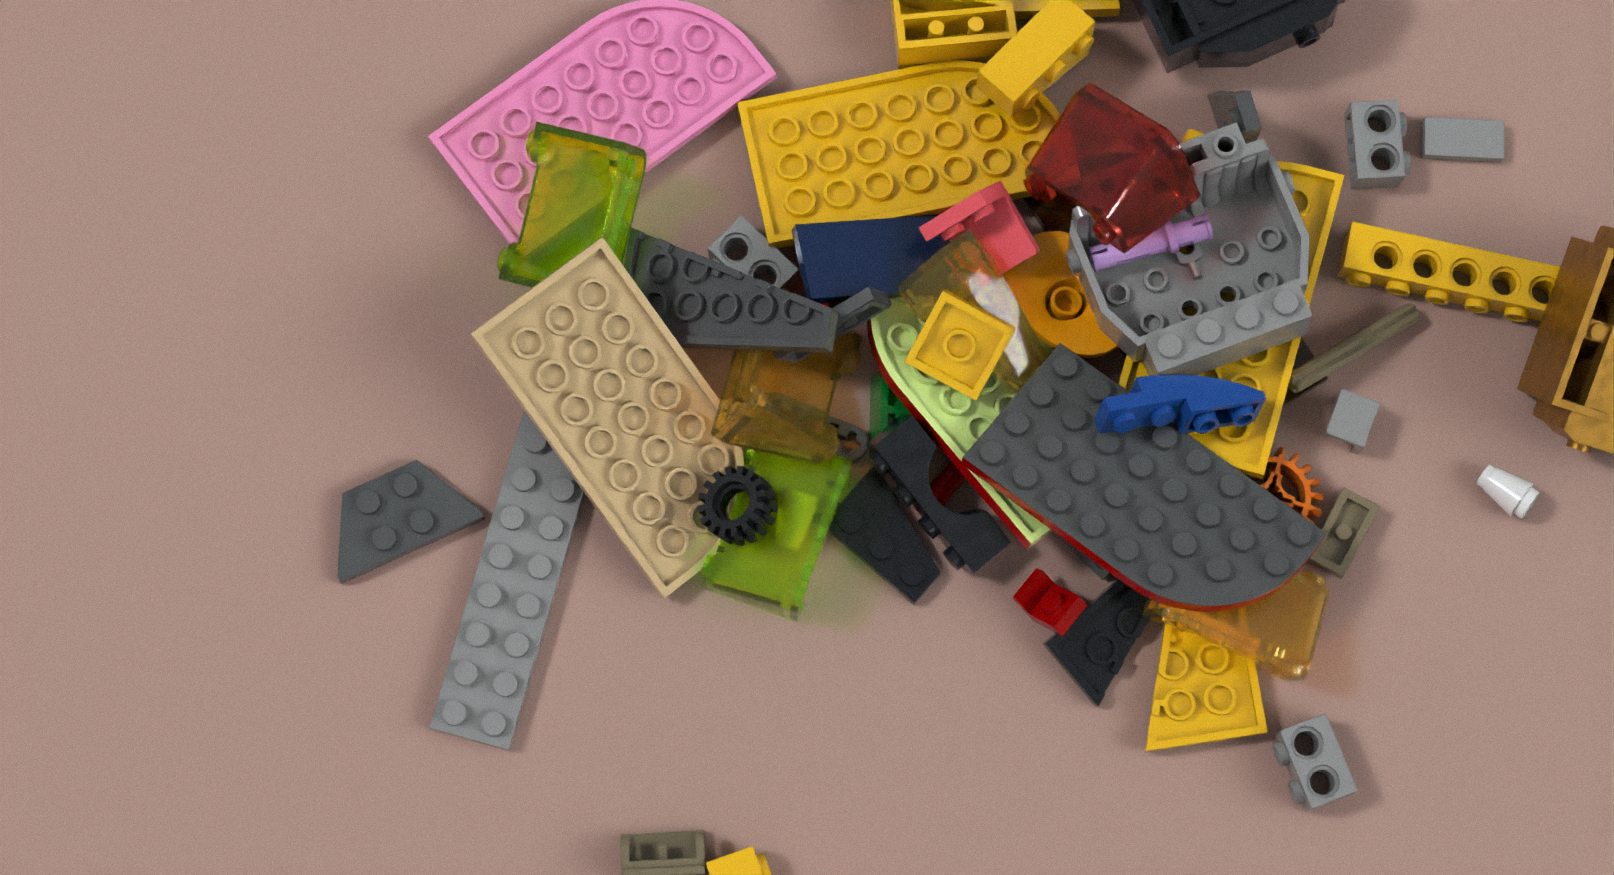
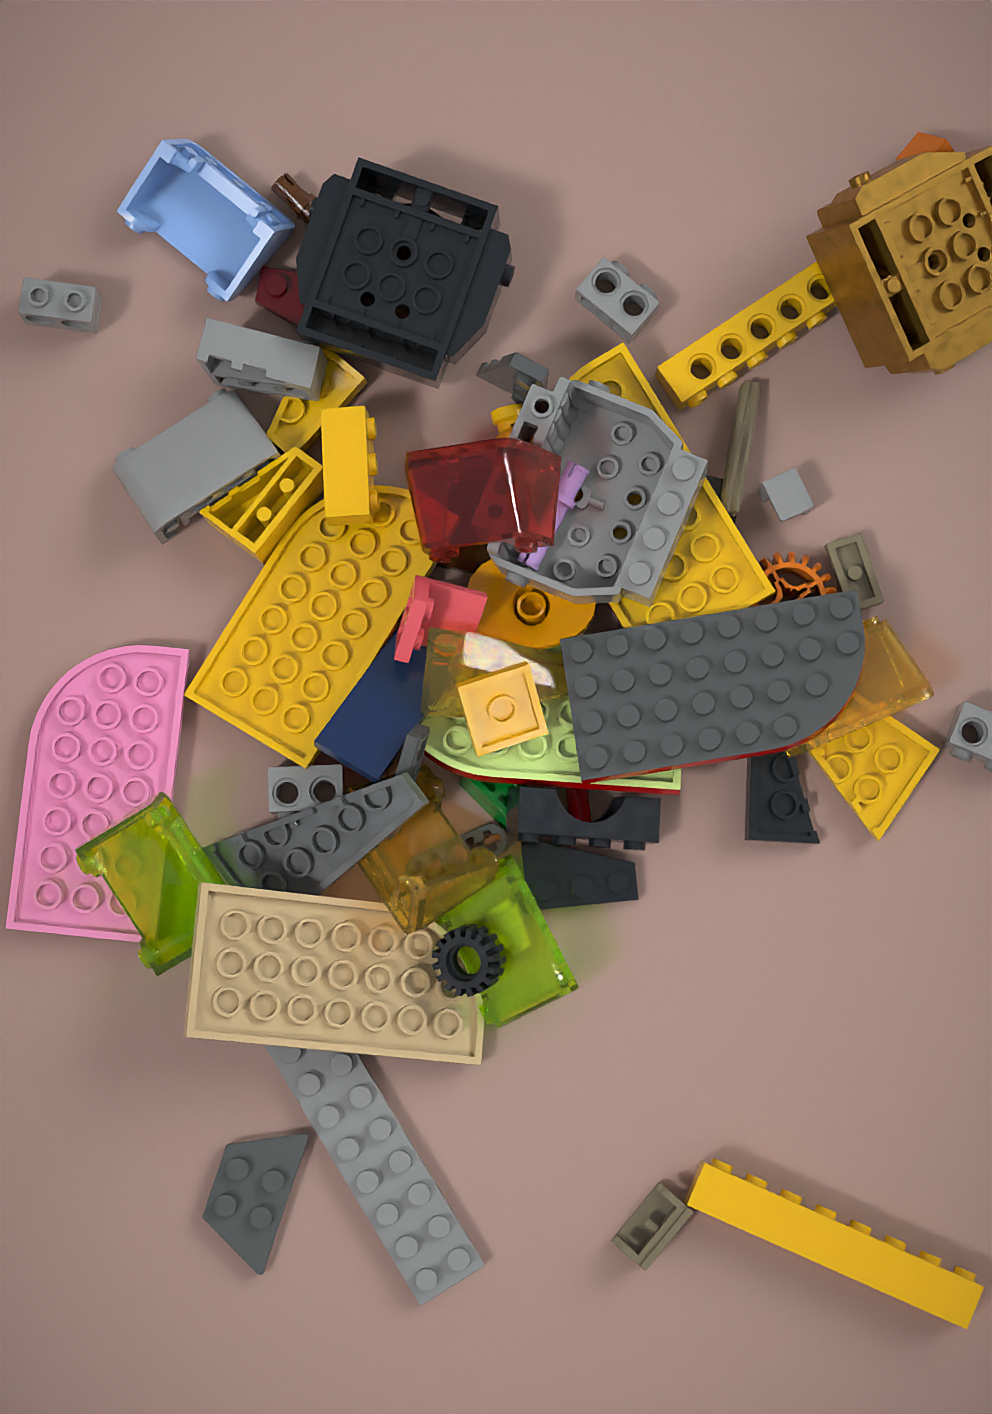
camera: 50 degrees left, 5 degrees up
red bracket [1013,568,1087,636] -> none
blue slope [1094,374,1266,434] -> none
light grey tile [1422,117,1504,163] -> none
white cone [1476,464,1540,519] -> none

